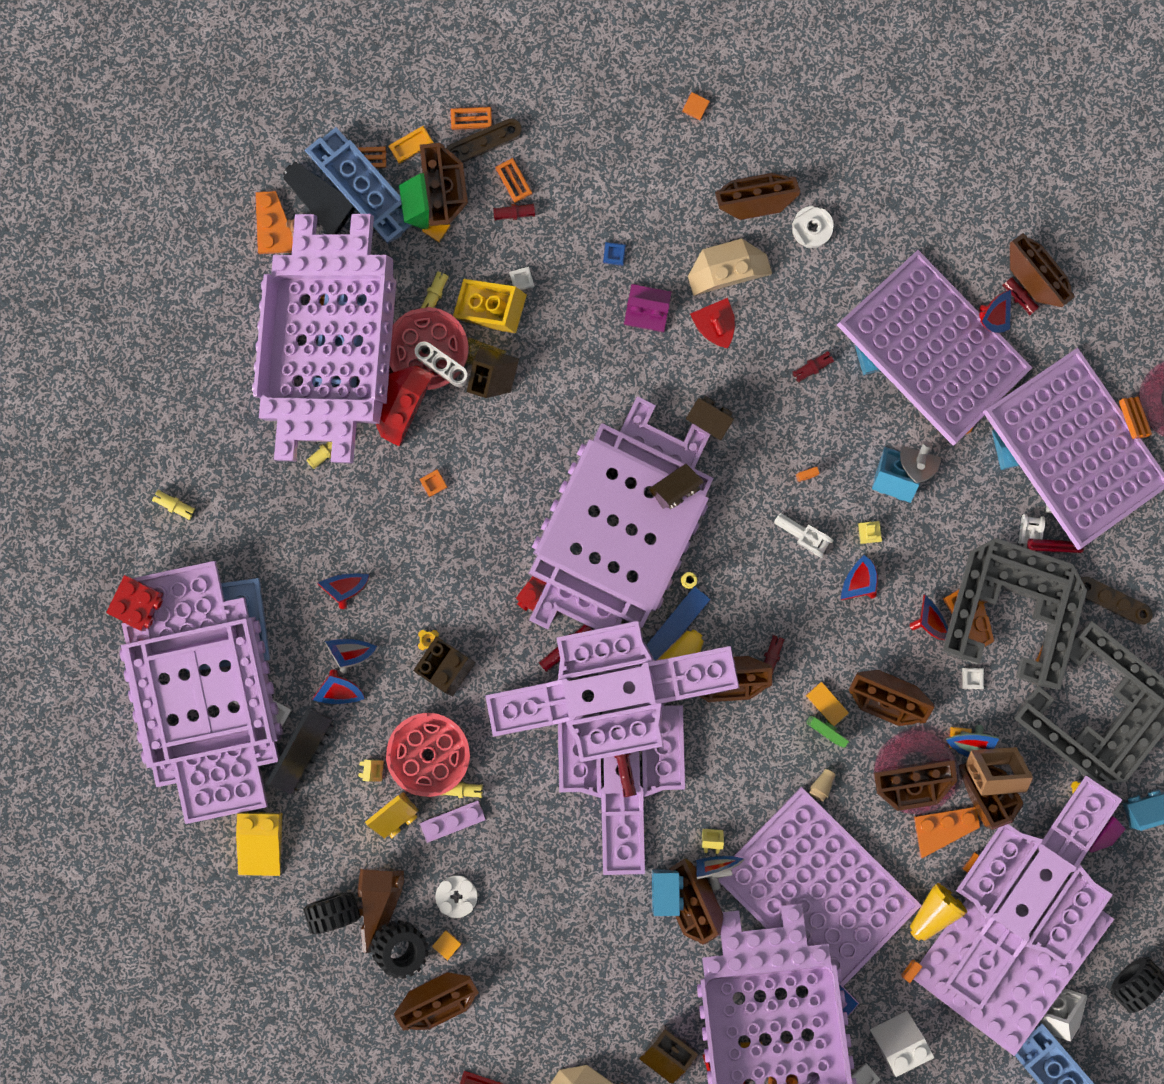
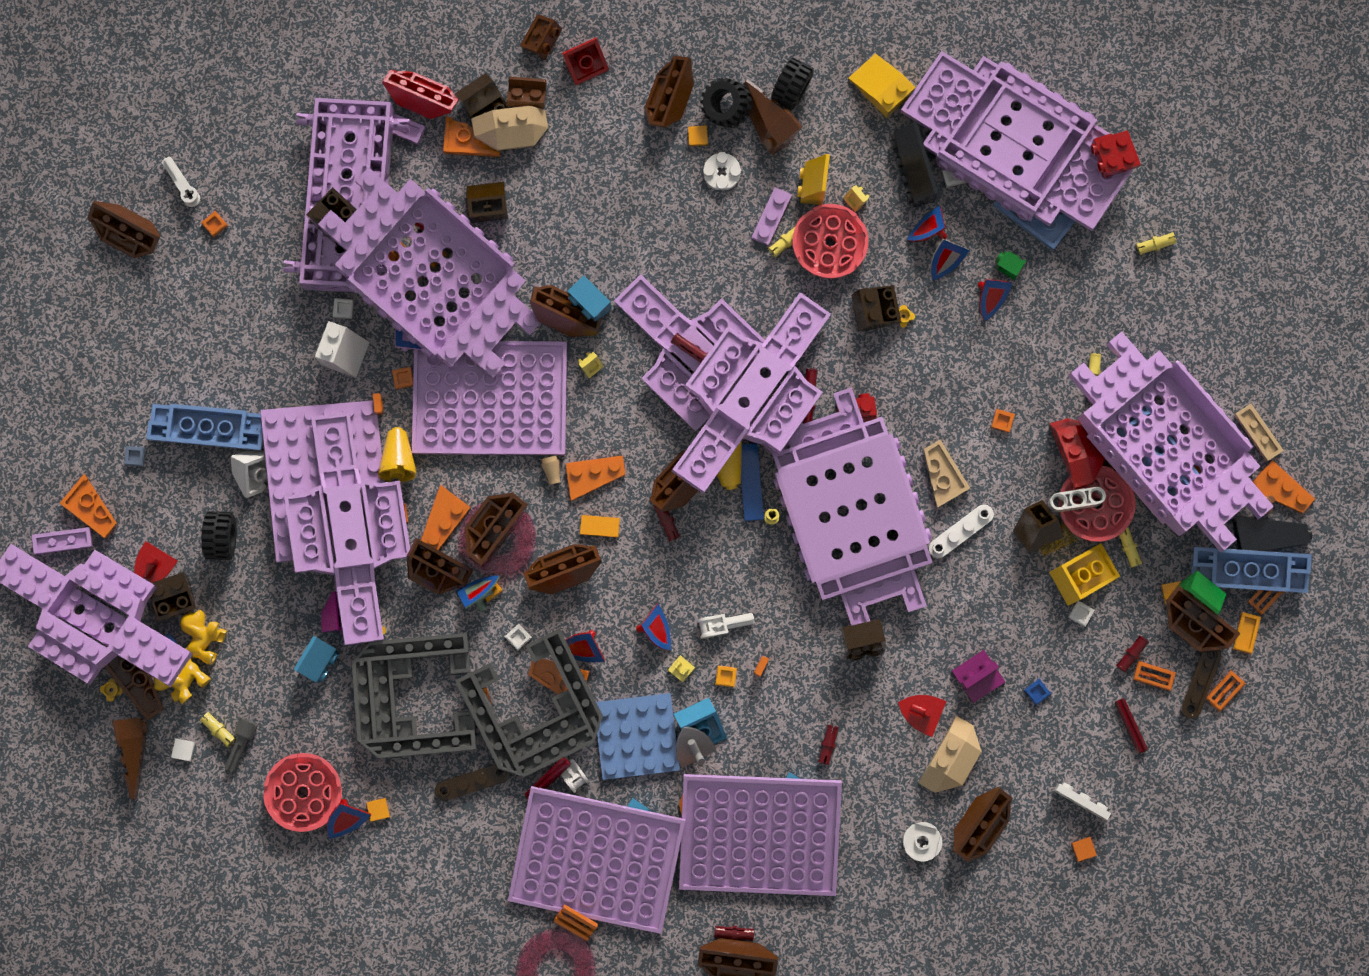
camera: 135 degrees right, 5 degrees down
dark brown slope [649,463,704,509] -> none
shield [696,856,745,890] -> none
bright green plate [806,716,849,748] -> none
medium nougat window [965,747,1033,795] -> none
shield [979,289,1011,333] -> none
none -> orange tile [392,367,413,390]
none -> orange wing [566,456,625,501]
none -> medium blue plate [597,693,680,780]
none -> light orange tile [715,666,737,688]
none -> tan wing [923,440,970,508]
none -> white plate [928,505,994,559]
none -> green window [995,251,1026,280]
none -> white plate [1054,783,1111,820]
none -> dark red axle [1115,698,1148,754]
none -> tan plate [1234,404,1284,462]

